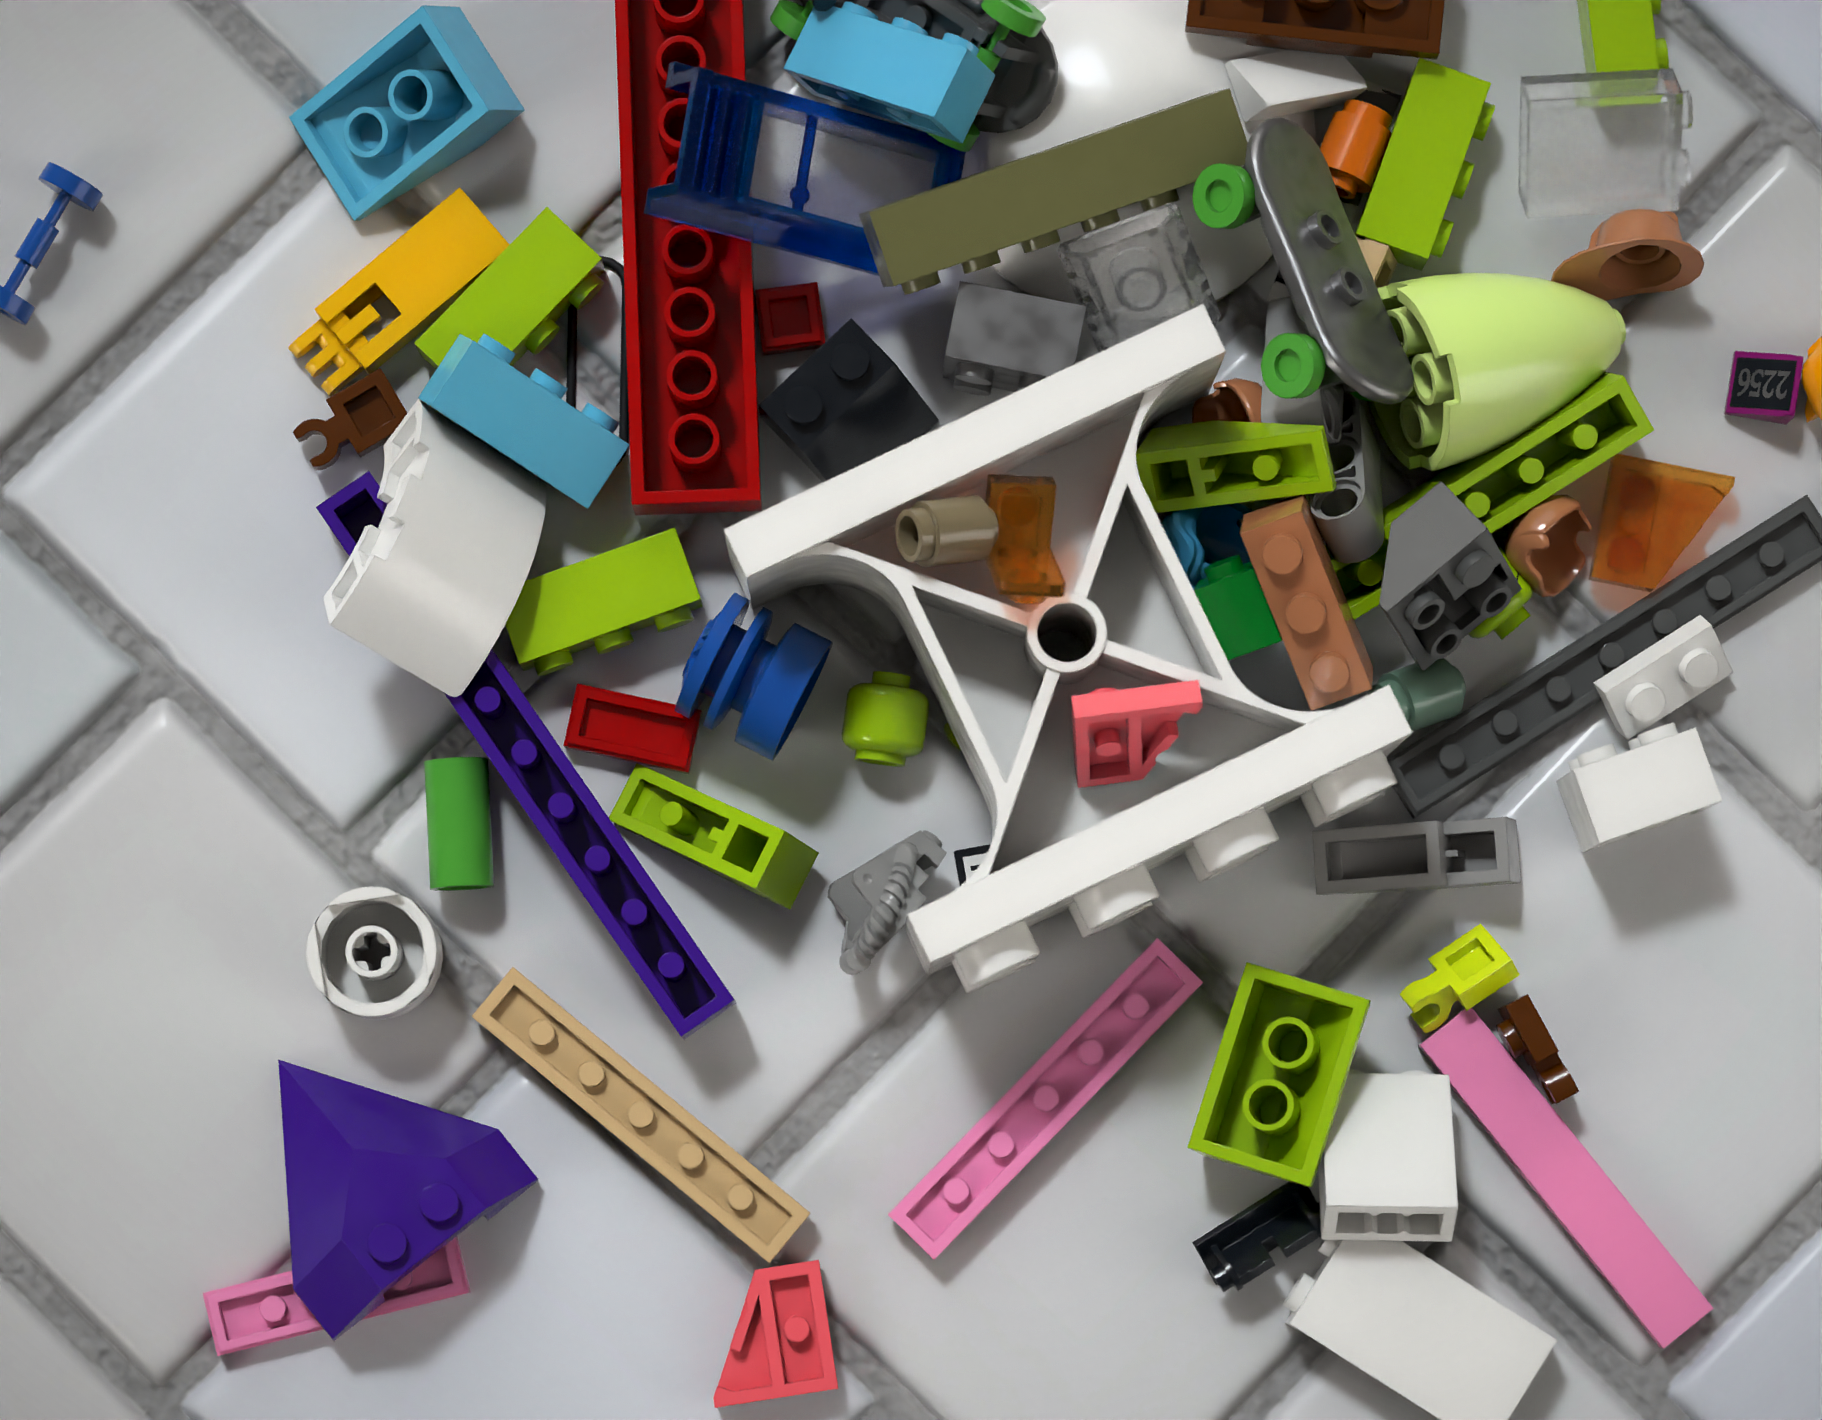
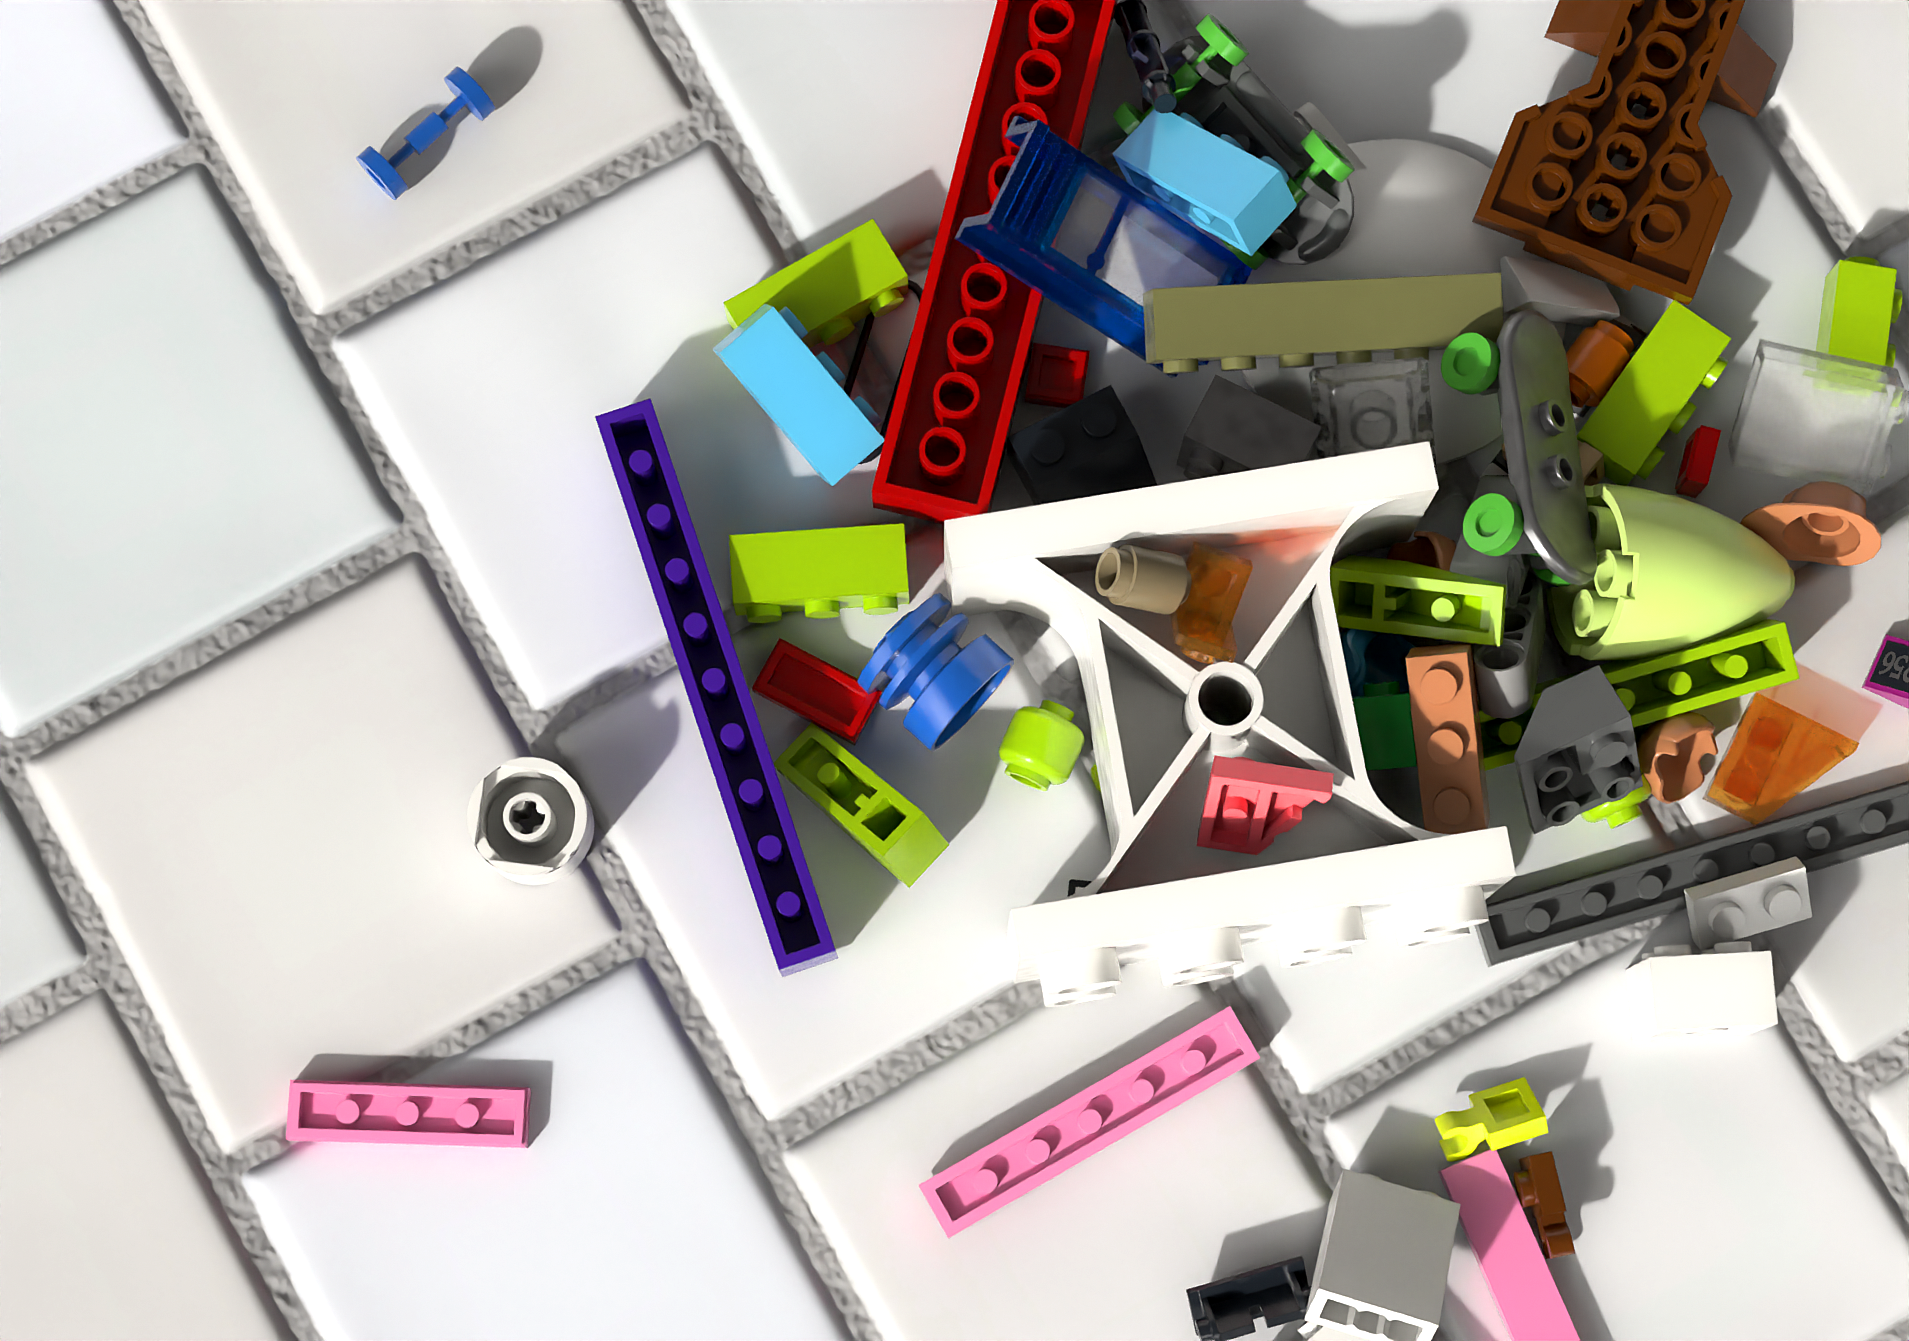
camera: 20 degrees right, 5 degrees down
dark purple wedge [278,1059,538,1341] -> none
yellow hinge [288,187,510,396] -> none
medium azure slope [289,5,525,221] -> none
reddish brown plate [293,368,407,471] -> none
white panel [323,399,547,697] -> none
bright green pin [424,757,494,891] -> none
tan plate [471,967,811,1263] -> none
coral wing [713,1260,838,1408] -> none
light grey piece [827,830,947,975] -> none
lime slope [1187,962,1371,1188] -> none
light grey slope [1312,817,1521,895] -> none
sand green brick [1368,658,1466,732] -> none
none -> red tile [1674,425,1721,498]

